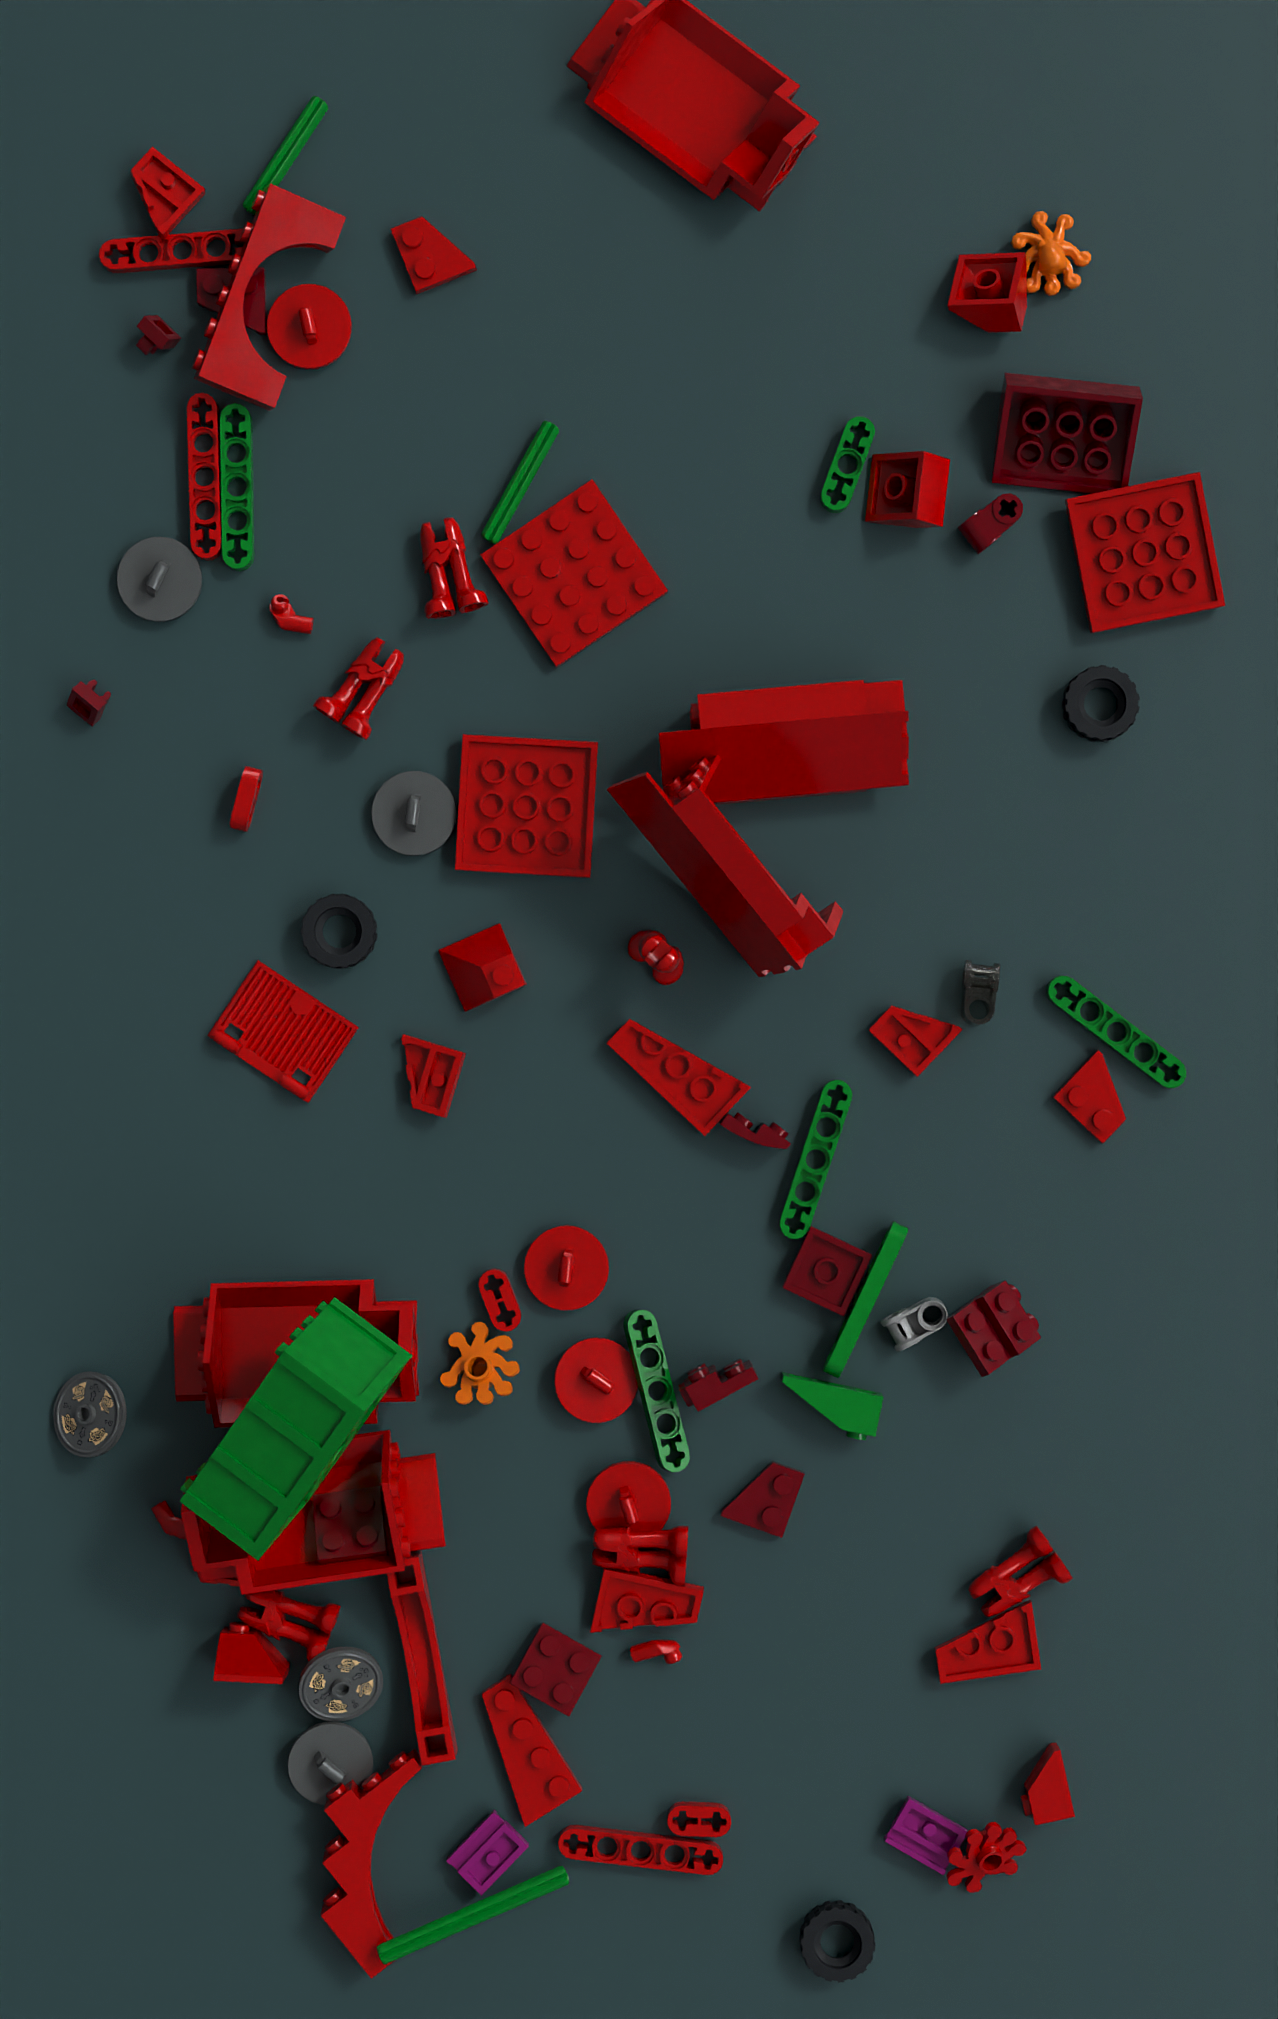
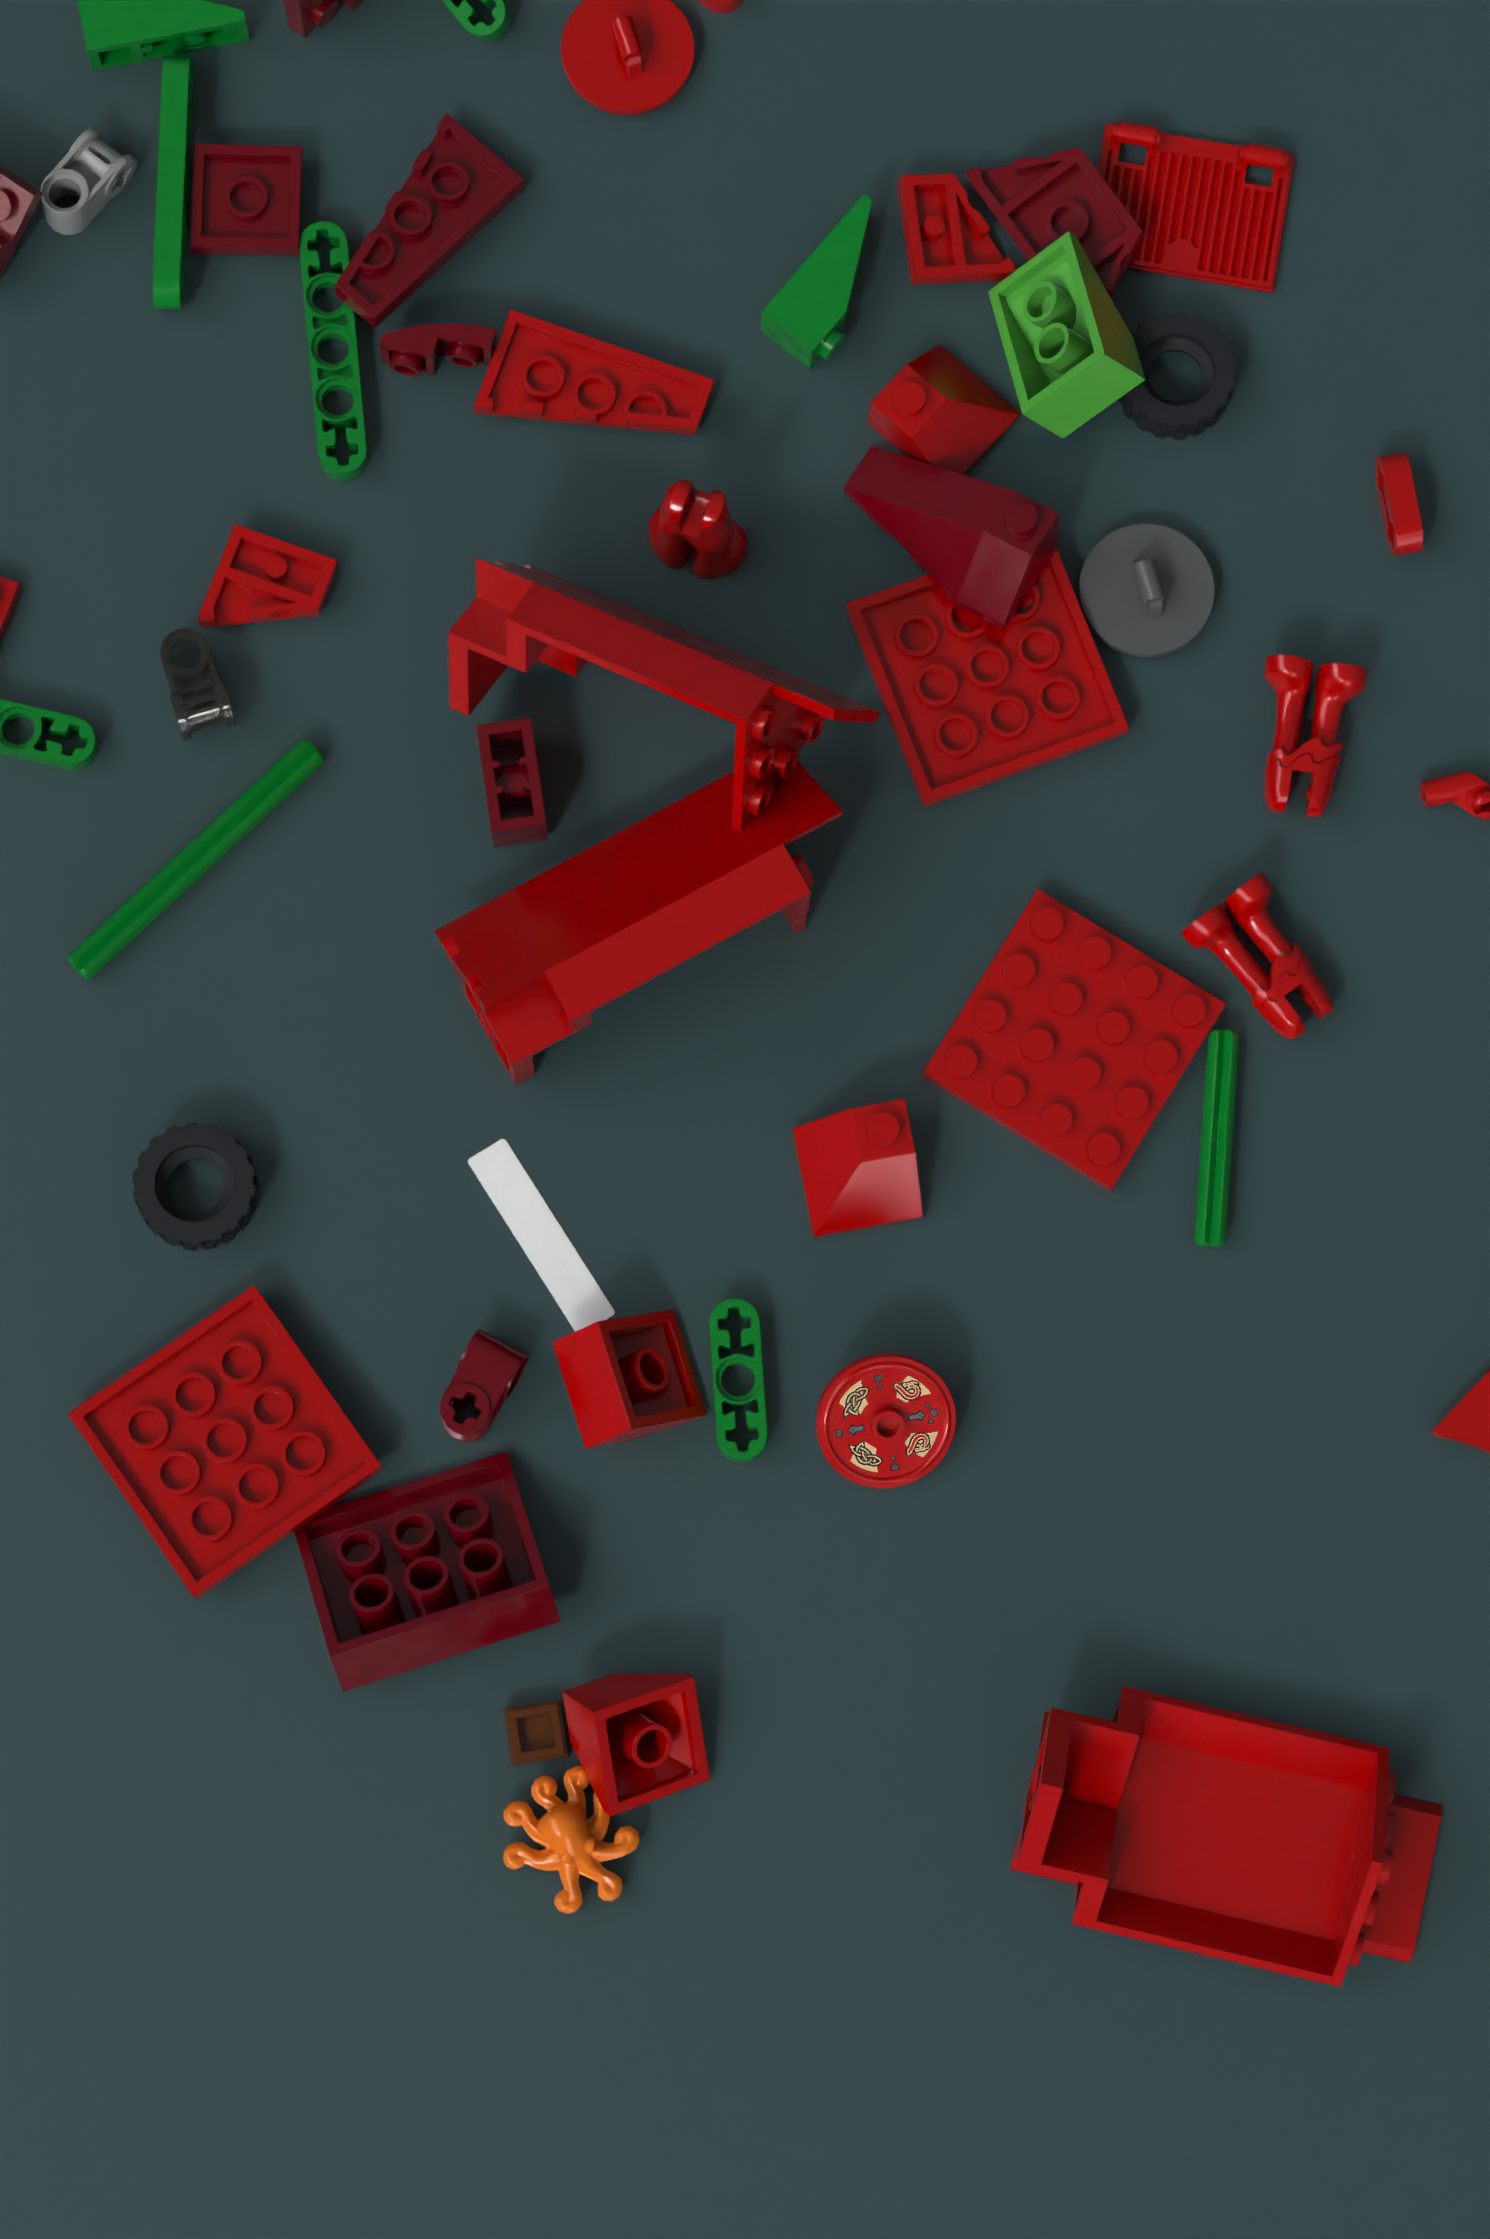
camera: 155 degrees right, 10 degrees down
none -> green axle [68,739,324,979]
none -> dark red wing [335,113,524,328]
none -> white sticker [468,1139,615,1332]
none -> dark red brick [476,718,548,848]
none -> reddish brown tile [503,1700,568,1767]
none -> green slope [760,193,873,369]
none -> red slope [793,1099,923,1238]
none -> red shield [815,1353,956,1489]
none -> dark red wedge [843,446,1059,629]
none -> dark red wing [964,147,1144,298]
none -> bright green slope [988,231,1146,439]

